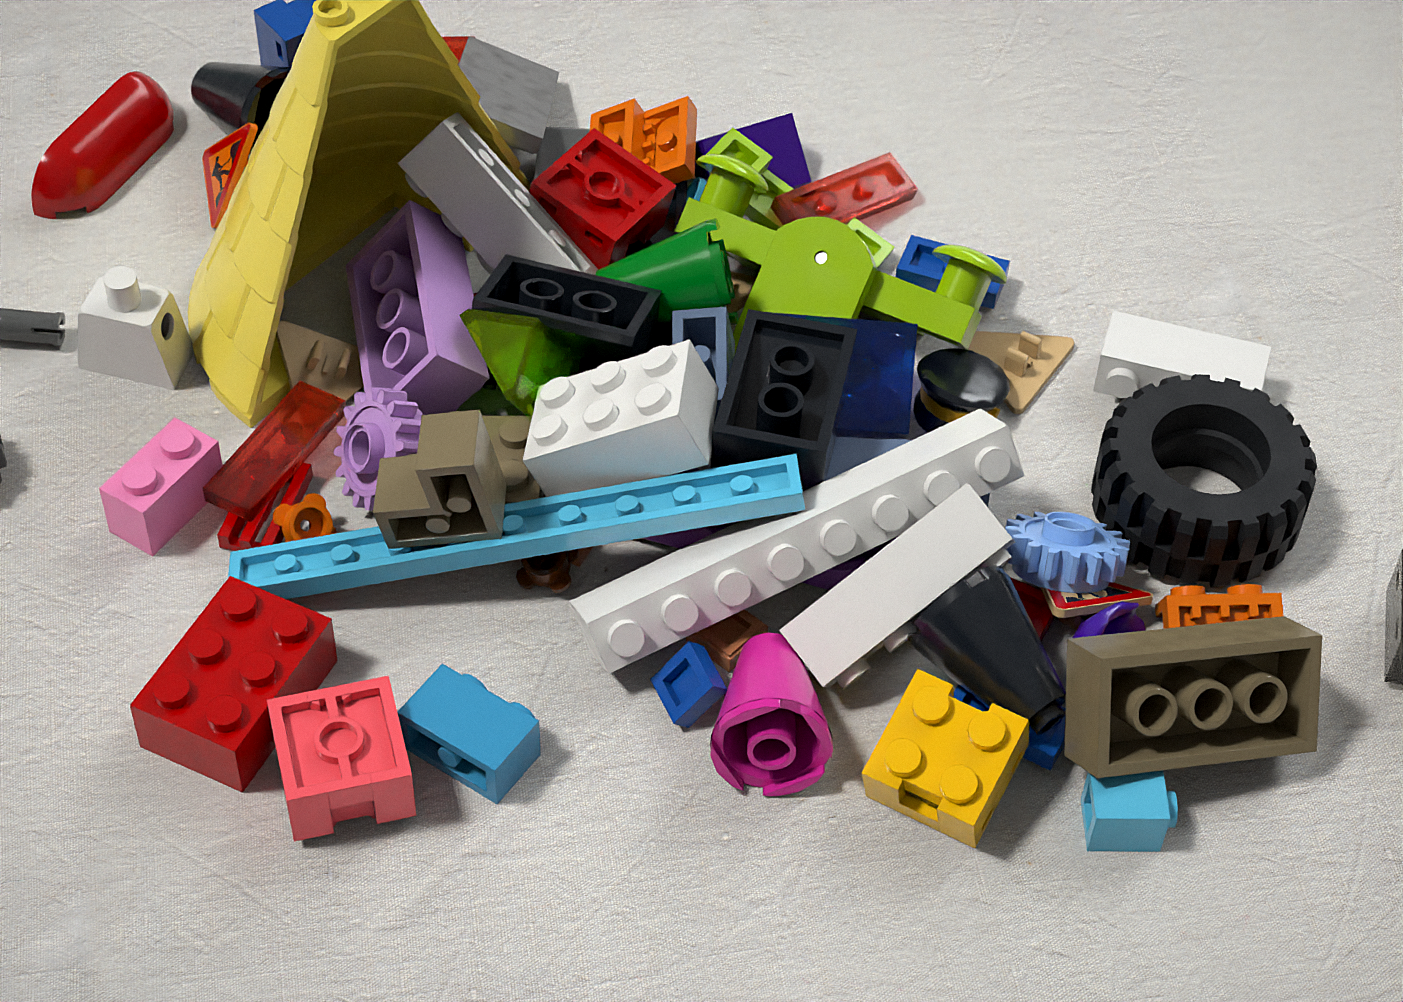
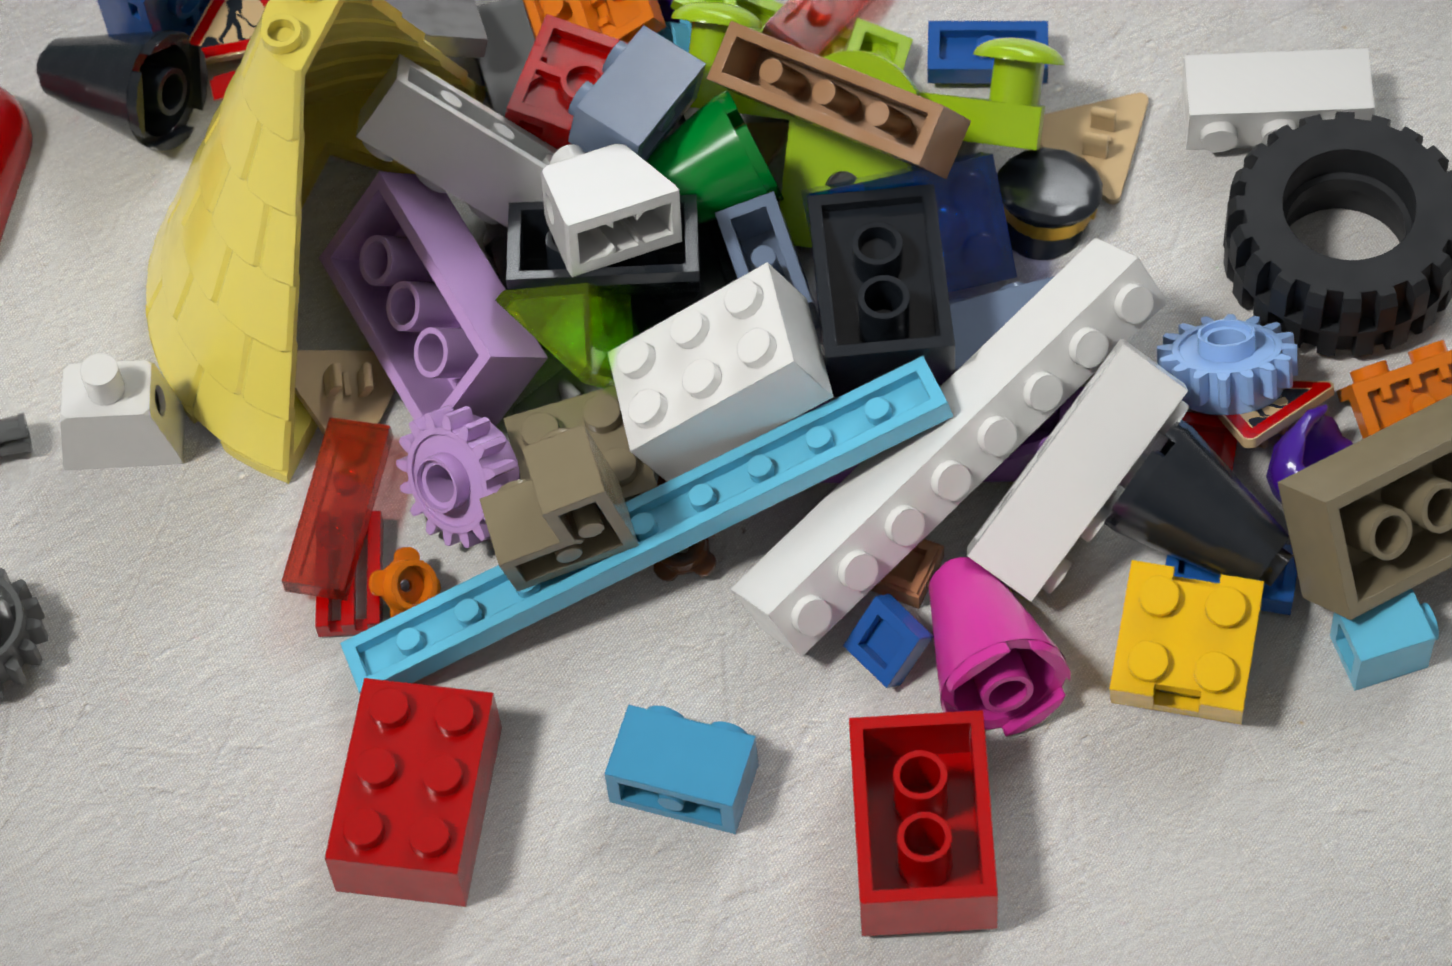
camera: 10 degrees left, 10 degrees up
bright pink brick [99,418,226,557] -> none
piece [202,122,258,229] -> none
coral piece [267,675,416,842] -> none
none -> white torso [541,144,682,277]
none -> brick [568,25,706,161]
none -> medium nougat brick [707,21,971,179]
none -> red brick [849,710,998,936]

